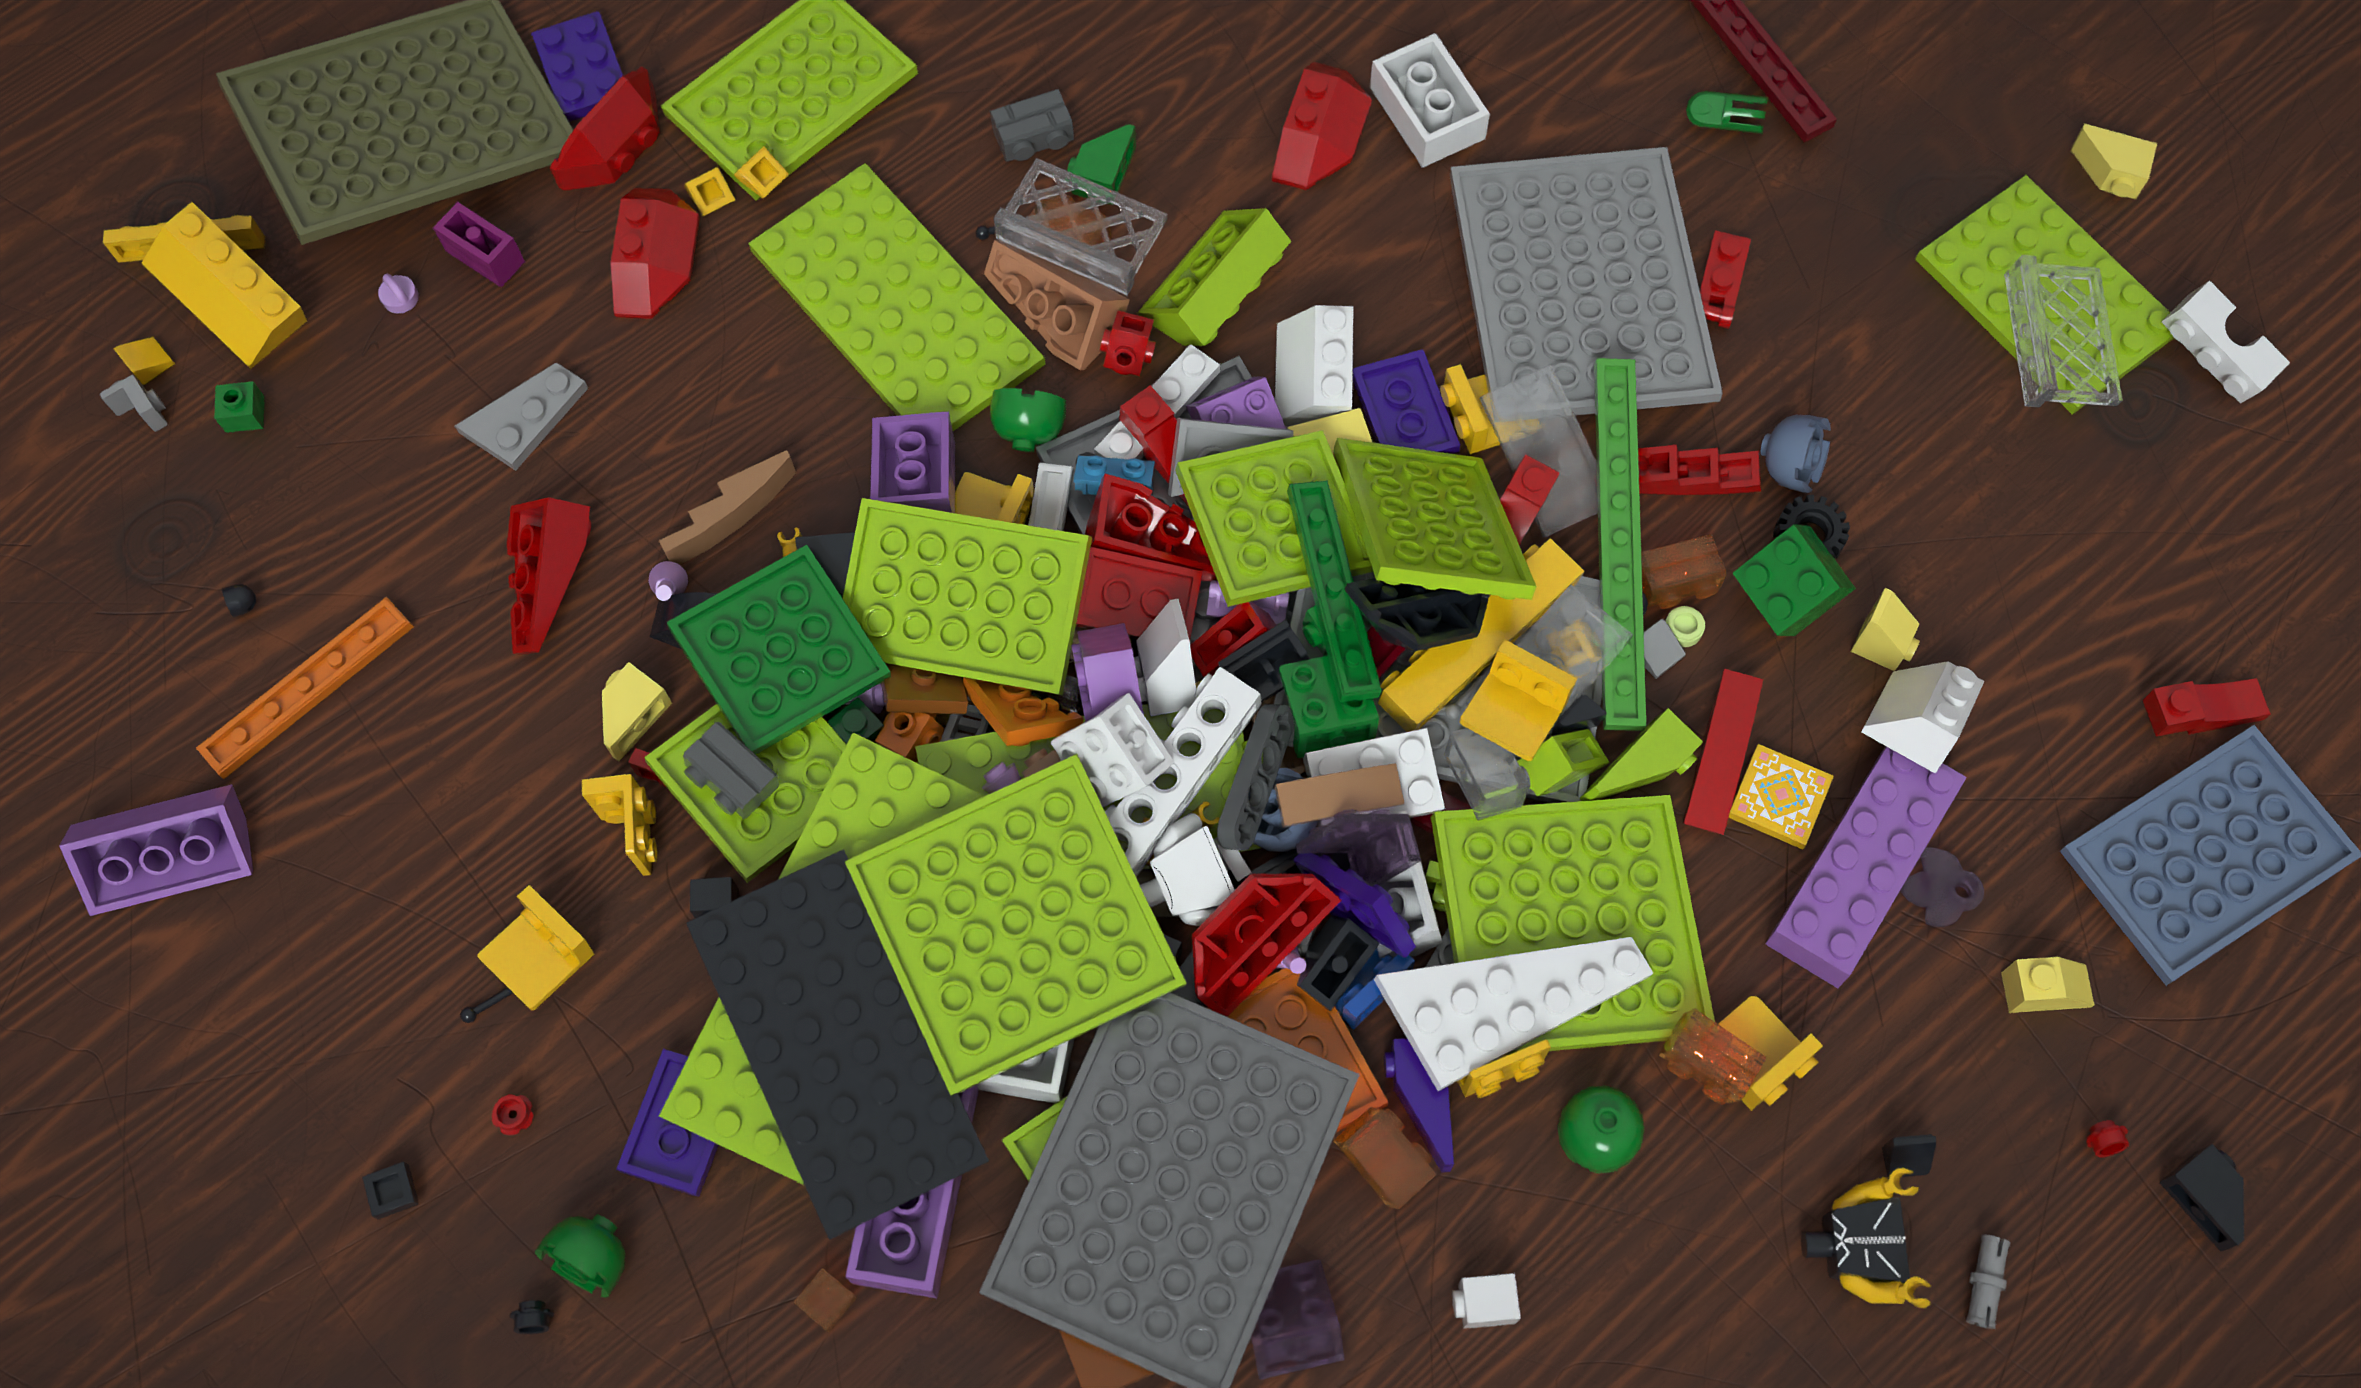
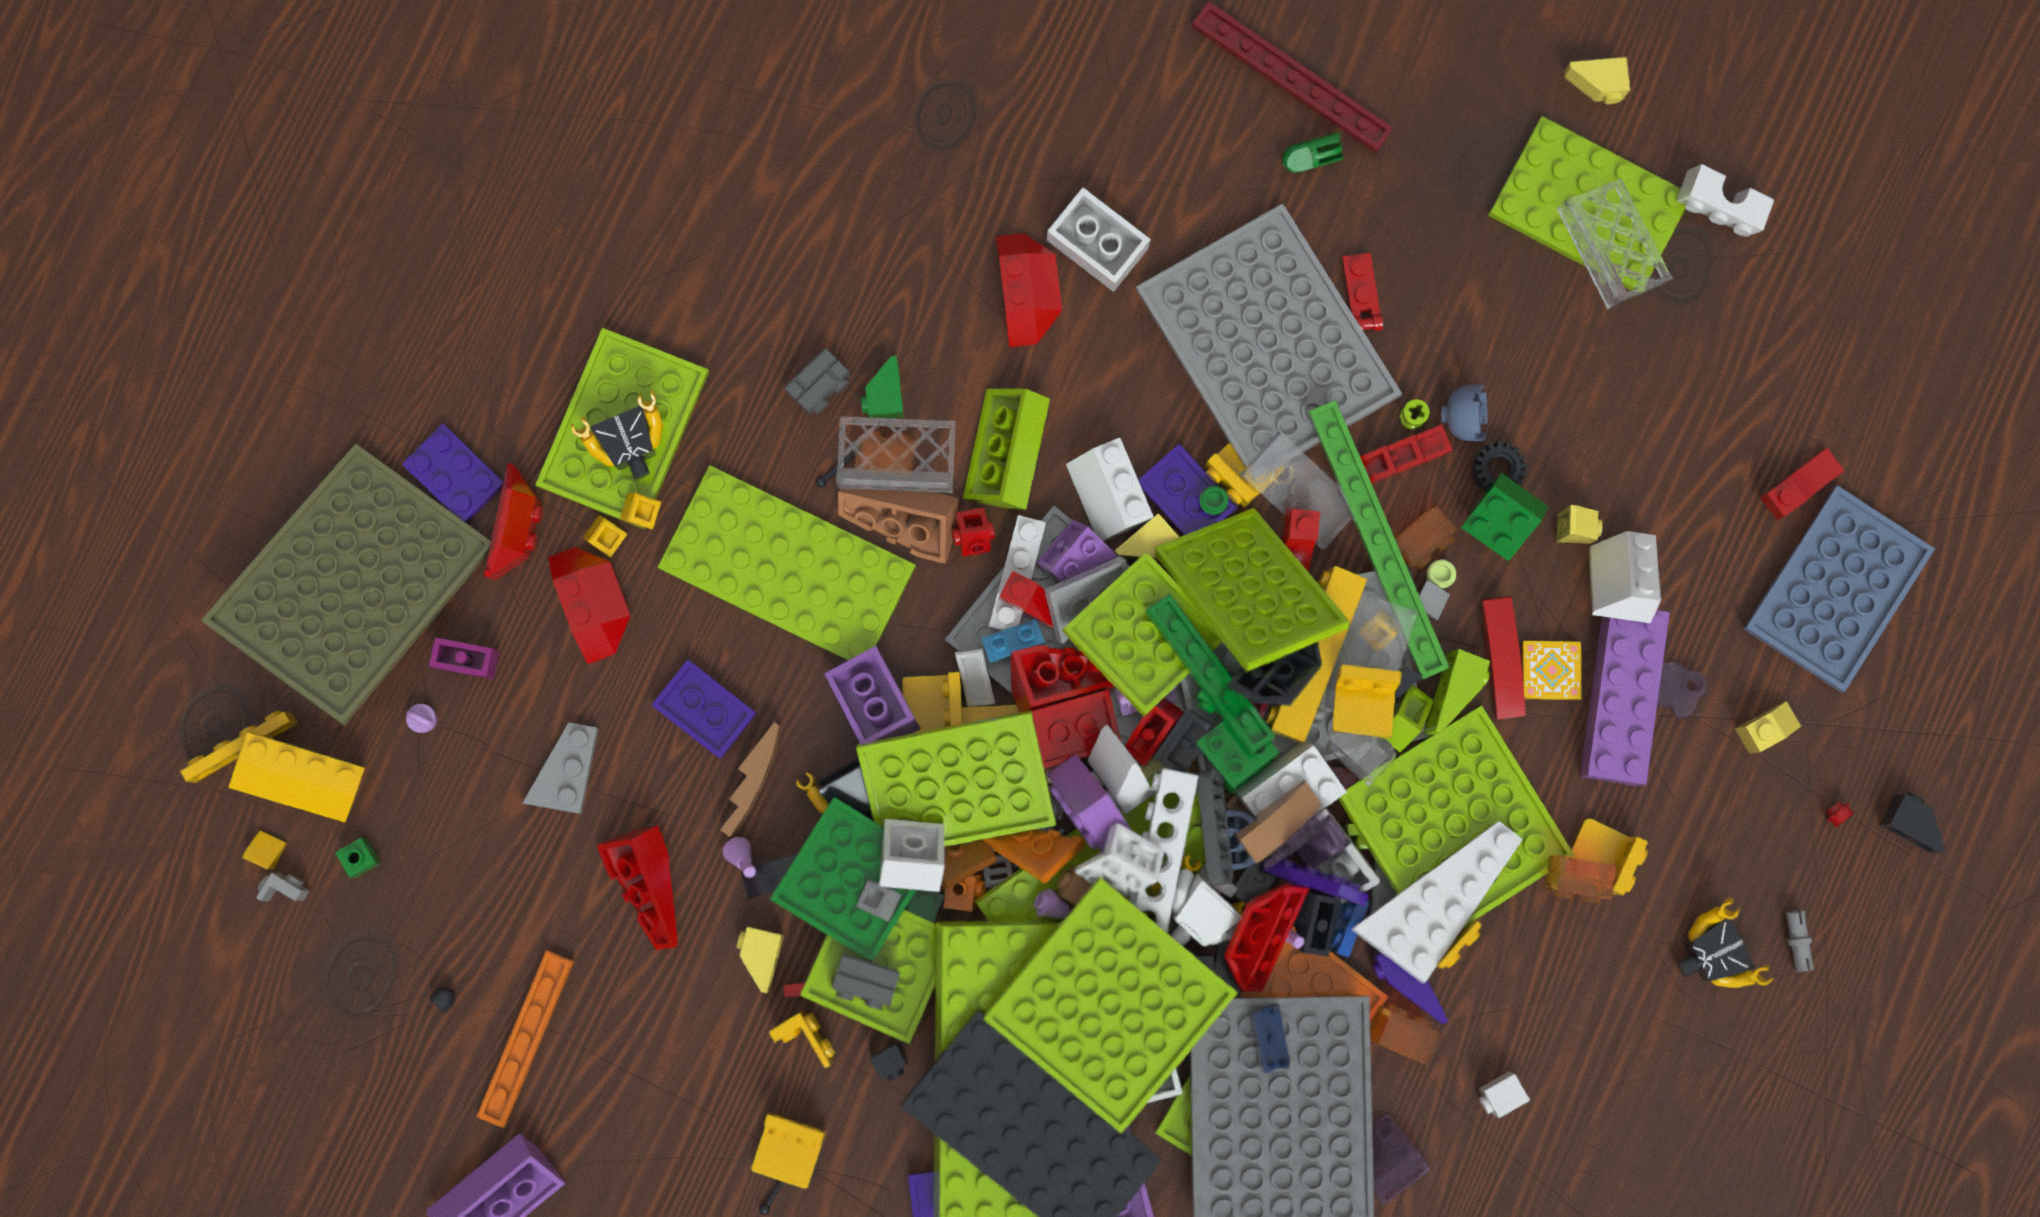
camera: 30 degrees left, 15 degrees up
green cylinder [990,388,1066,452] -> none
green cylinder [1557,1085,1645,1174] -> none
black slope [1882,1134,1937,1177] -> none
none -> torso [570,390,663,480]
none -> dark purple plate [652,660,757,759]
none -> light grey slope [856,879,901,921]
none -> white slope [880,819,944,892]
none -> green plate [1199,486,1228,515]
none -> dark blue hinge [1249,1004,1290,1074]
none -> lime bush [1399,399,1430,430]

